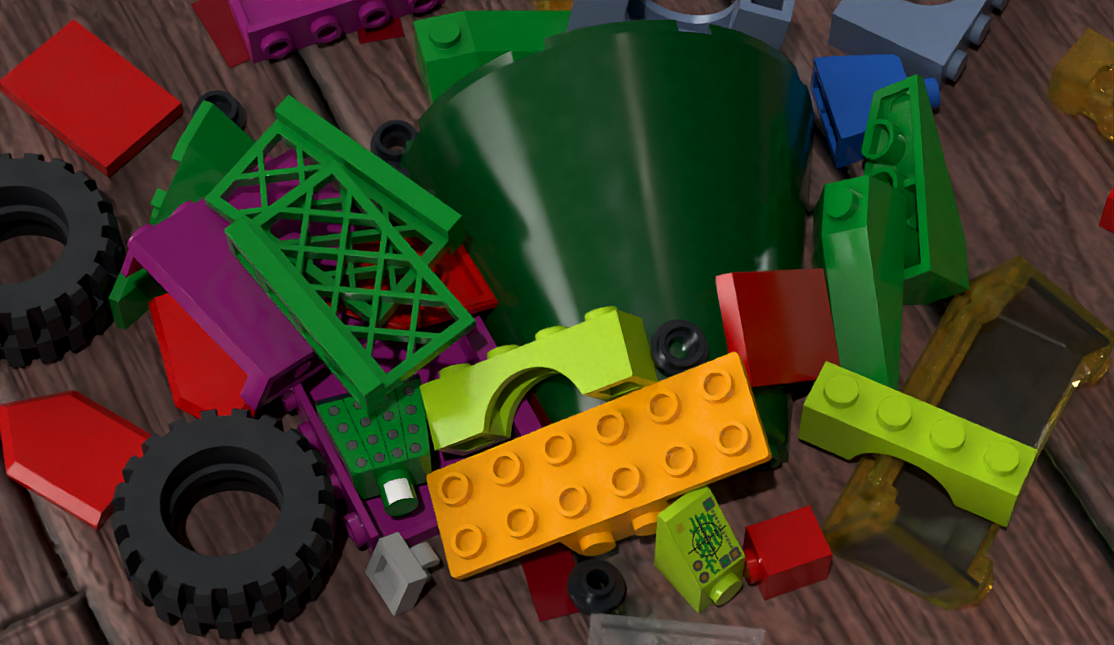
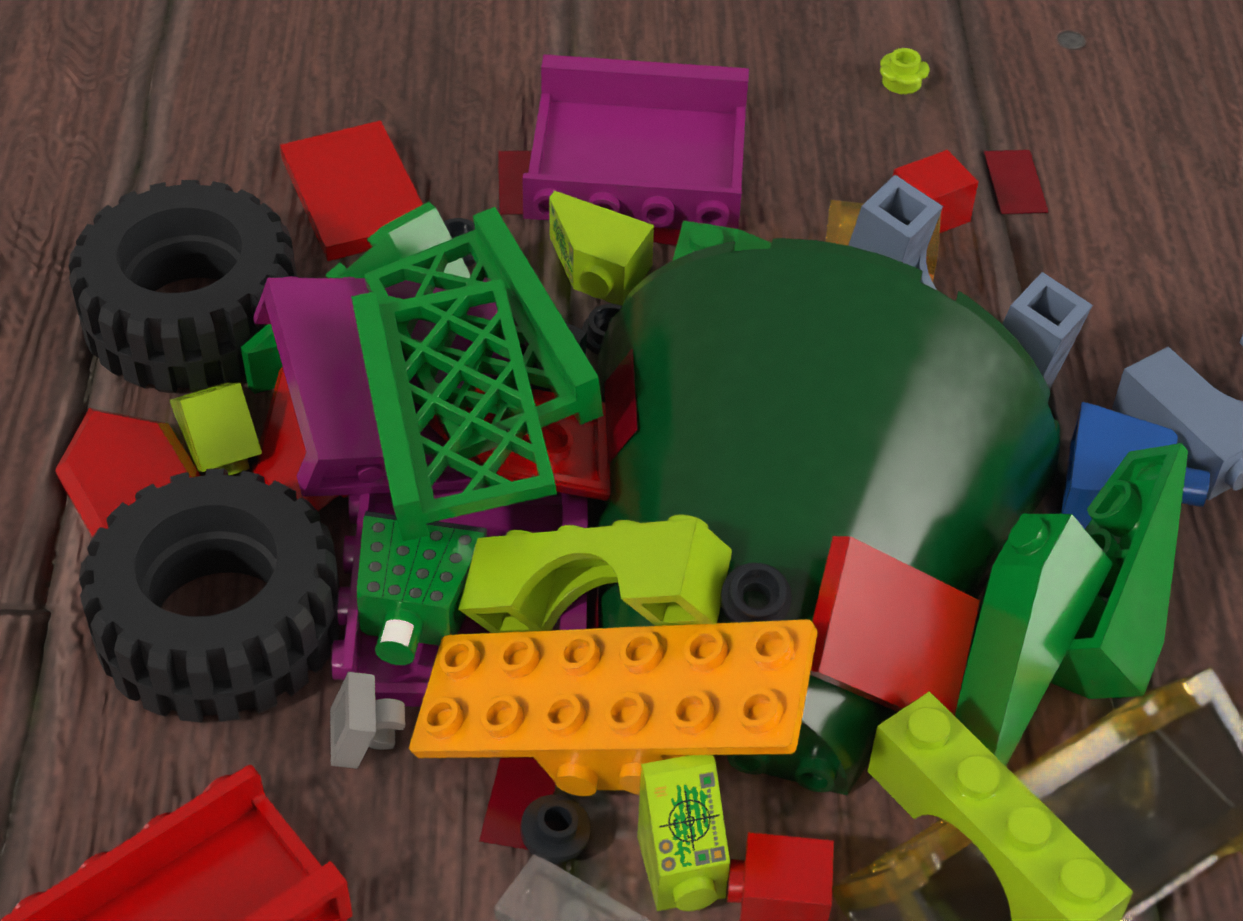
camera: 25 degrees right, 10 degrees down
none -> lime slope [170,383,262,475]
none -> lime slope [549,191,654,306]
none -> dark red sticker [604,349,637,464]

